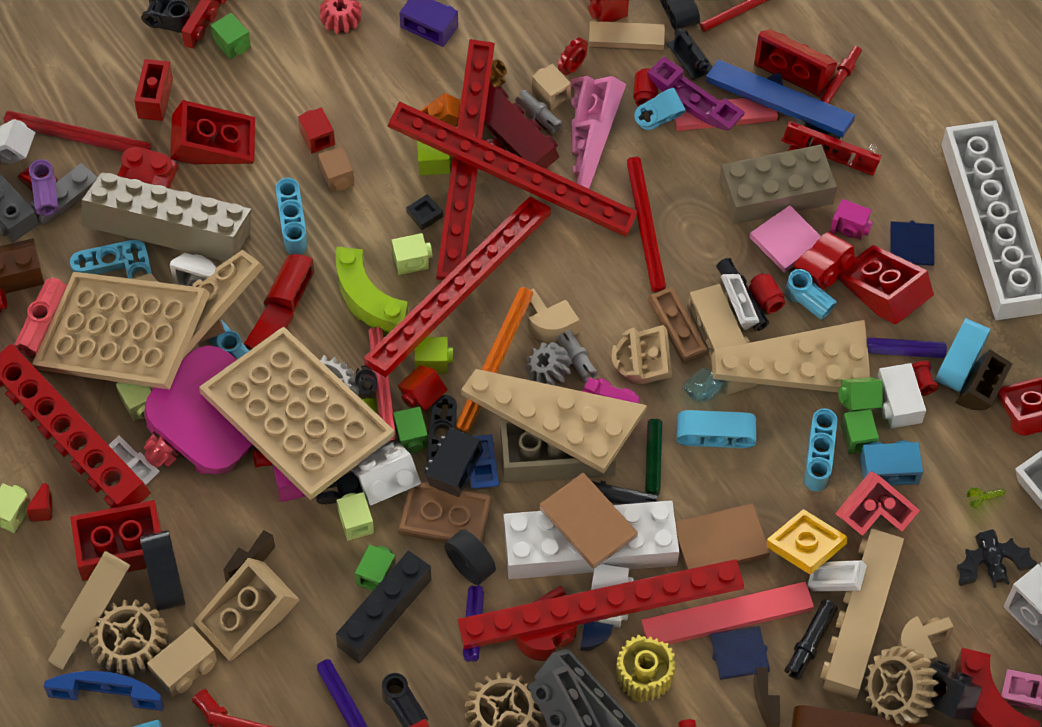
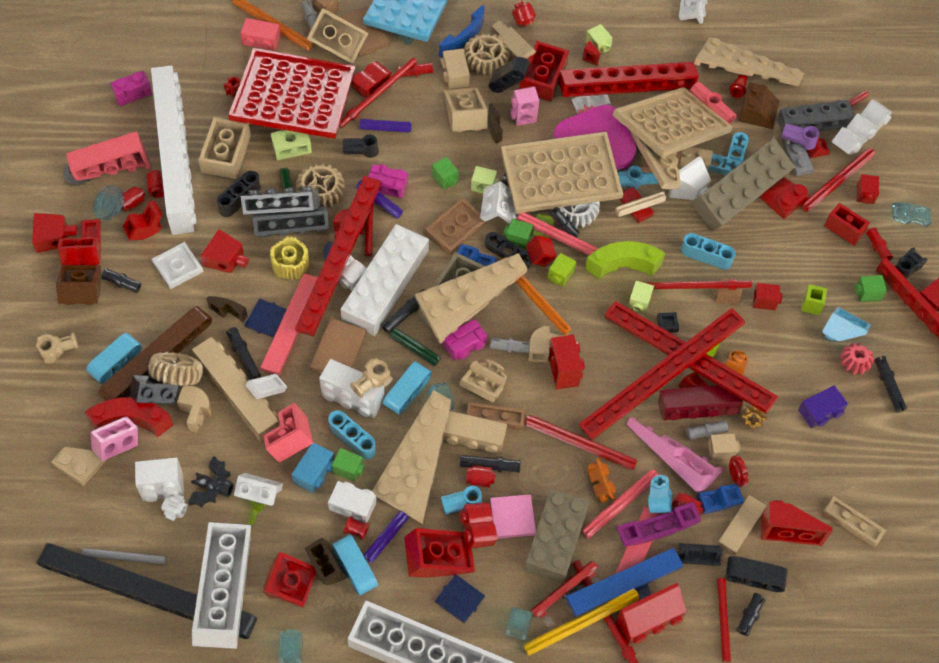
camera: 120 degrees right, 0 degrees up
red slope [170,100,255,165] -> none
red brick [264,254,314,313] -> none
black brick [336,550,432,664] -> none
red plate [364,196,551,378] -> none
black brick [425,427,484,497] -> none
black tyre [444,530,496,585] -> none
light grey gear [525,342,573,386] -> none
medium nougat tile [539,473,638,569] -> none
white slope [721,274,759,330] -> none
yellow plate [767,509,847,575] -> none
dark pink brick [830,199,873,240] -> none
bright green brick [838,377,883,410] -> none
none -> white bracket [234,473,283,506]
none -> white brick [319,359,385,418]
none -> tan connector [350,358,393,398]
none -> dark pink brick [368,164,408,198]
none -> clear light blue brick [505,607,533,640]
none -> bright pink brick [510,87,539,126]
none -> red head [511,0,536,27]
none -> yellow axle [523,589,639,655]
none -> red brick [548,334,585,390]
none -> coral axle [581,469,658,539]
none -> orange hinge [587,458,616,503]
none -> tan axle [615,191,666,217]
none -> red bar [643,279,752,290]
none -> blue slope [696,484,744,514]
none -> lime brick [801,284,827,315]
none -> medium azure slope [822,307,871,341]
none -> red brick [856,174,879,204]
none -> red pin [866,227,893,261]
none -> clear light blue slope [892,203,932,227]

